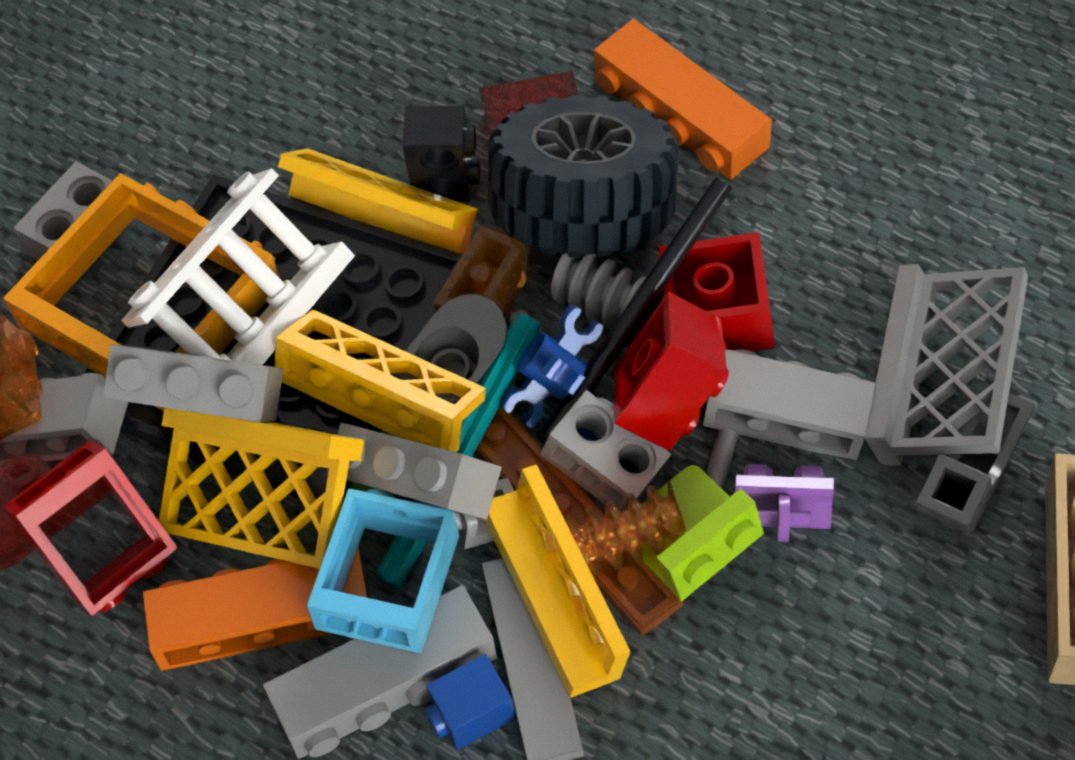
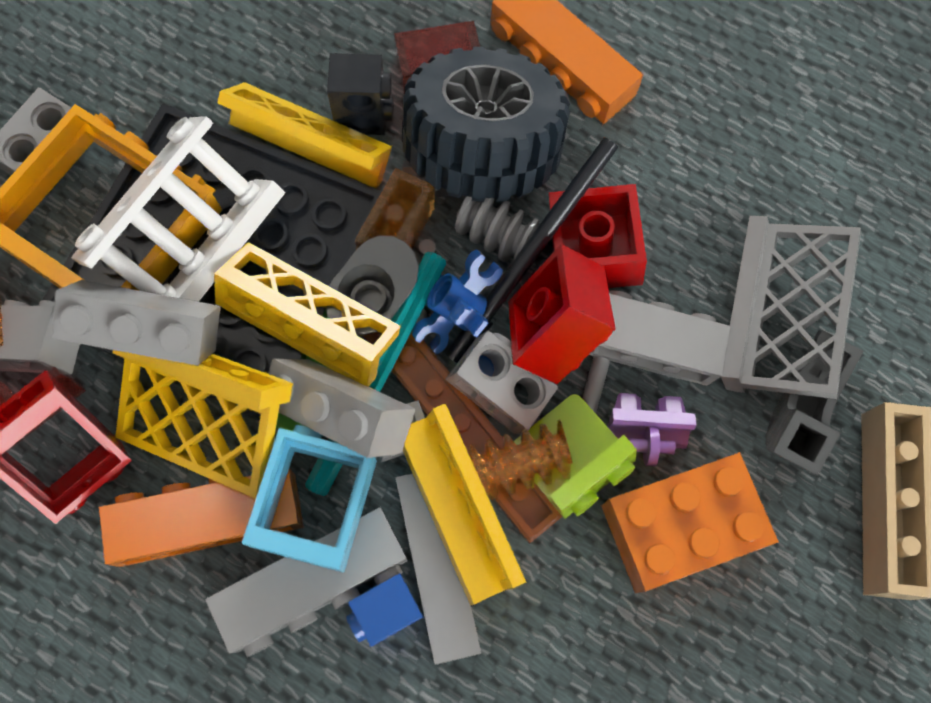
camera: 10 degrees left, 15 degrees up
none -> orange brick [601,452,779,593]

